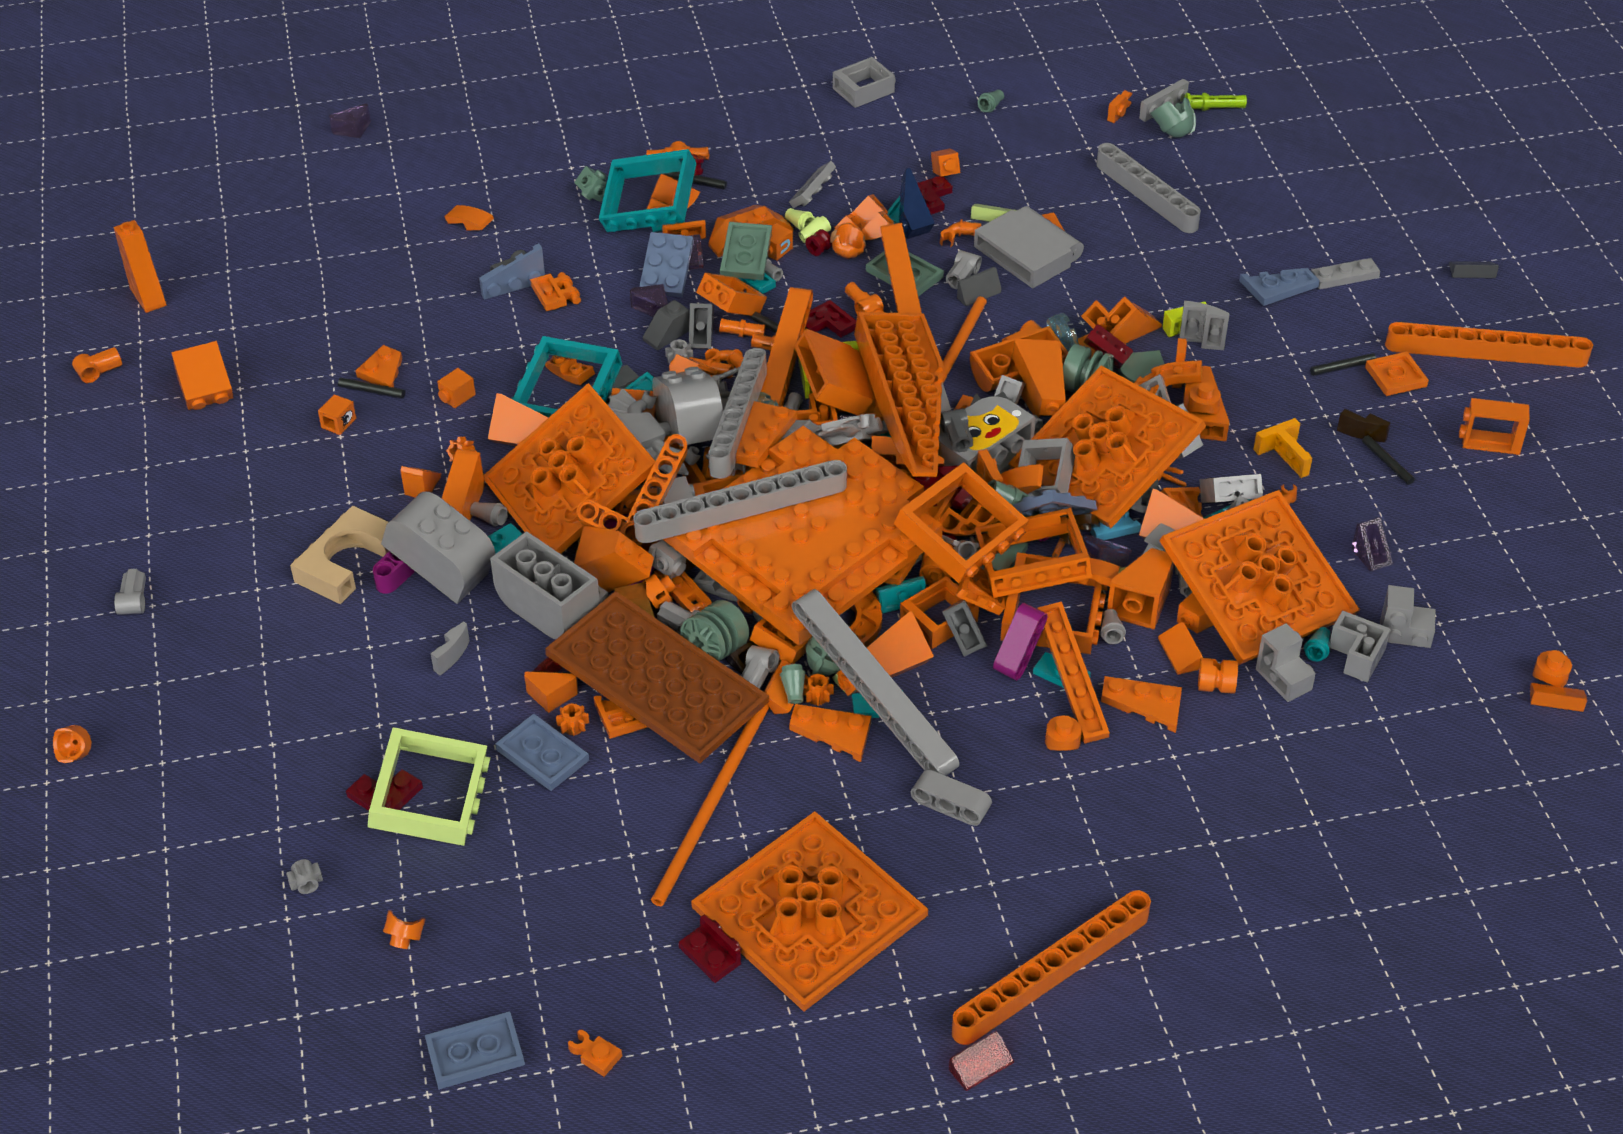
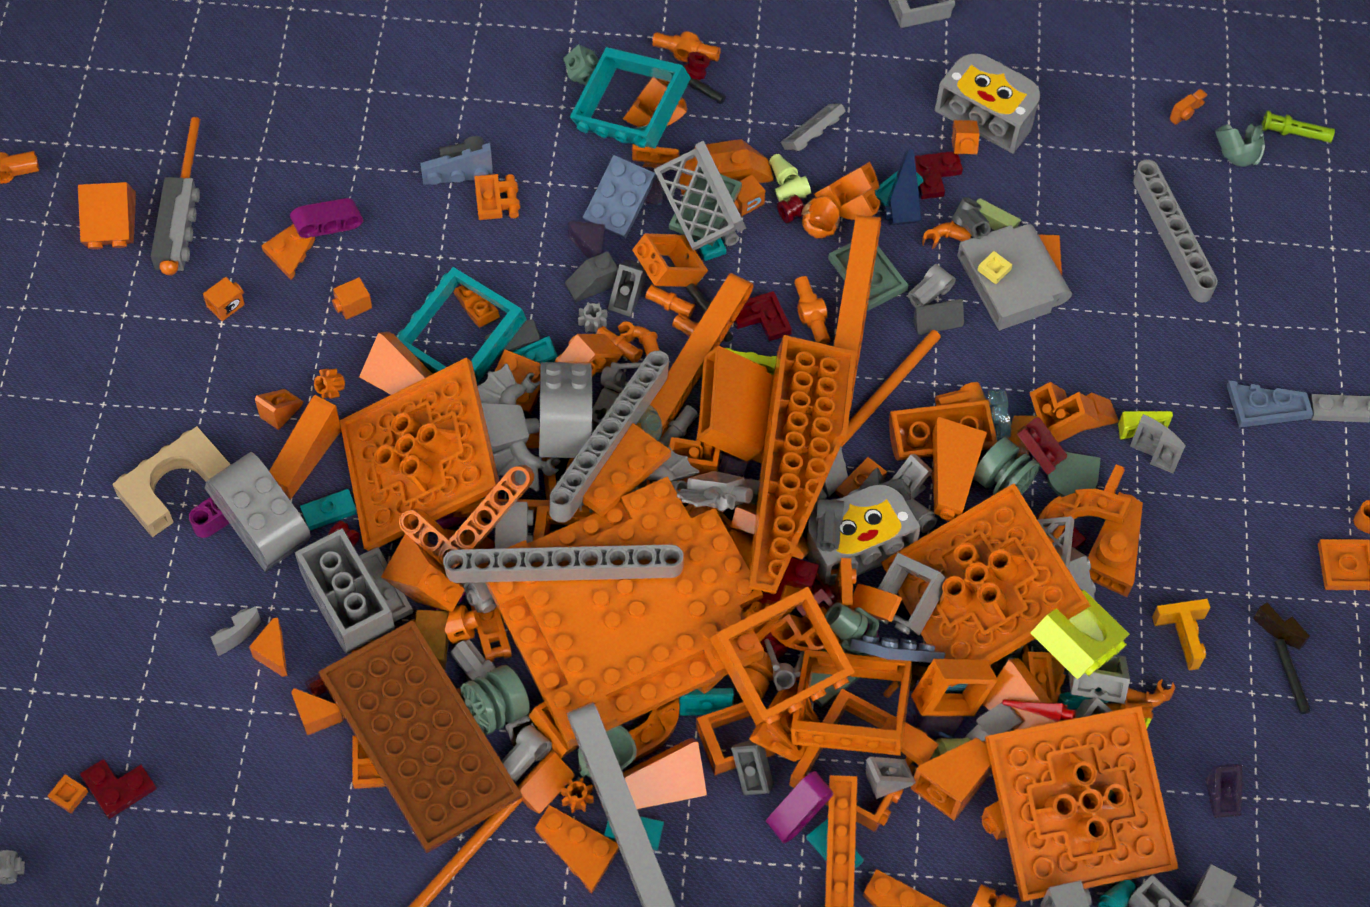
camera: 15 degrees right, 15 degrees up
orange slope [113,220,167,313] -> none
pearl dark grey bar [338,378,405,399] -> none
yellowish green window [368,727,491,846] -> none
orange slope [444,205,494,230] -> none
light grey cone [470,502,508,526] -> none
sand blue plate [495,714,589,791] -> none
orange gear [556,703,589,736] -> none
sand green cone [780,664,805,704] -> none
sand green cone [978,89,1004,112] -> none
light grey cone [1100,609,1126,644] -> none
light grey plate [1139,79,1189,122] -> none
orange slope [1158,622,1203,675] -> none
pearl dark grey bar [1310,353,1376,376] -> none
none -> orange plate [48,774,88,813]
none -> piece [151,117,200,275]
none -> orange slope [249,618,288,677]
none -> magenta beam [290,198,363,238]
none -> light grey fence [654,140,746,251]
none -> light grey slope [866,757,916,799]
none -> orange window [911,659,998,716]
none -> light grey brick [935,54,1040,154]
none -> dark grey piece [952,197,991,239]
none -> light yellow plate [977,251,1012,284]
none -> red piece [1002,699,1076,722]
none -> neon yellow arch [1031,590,1130,680]

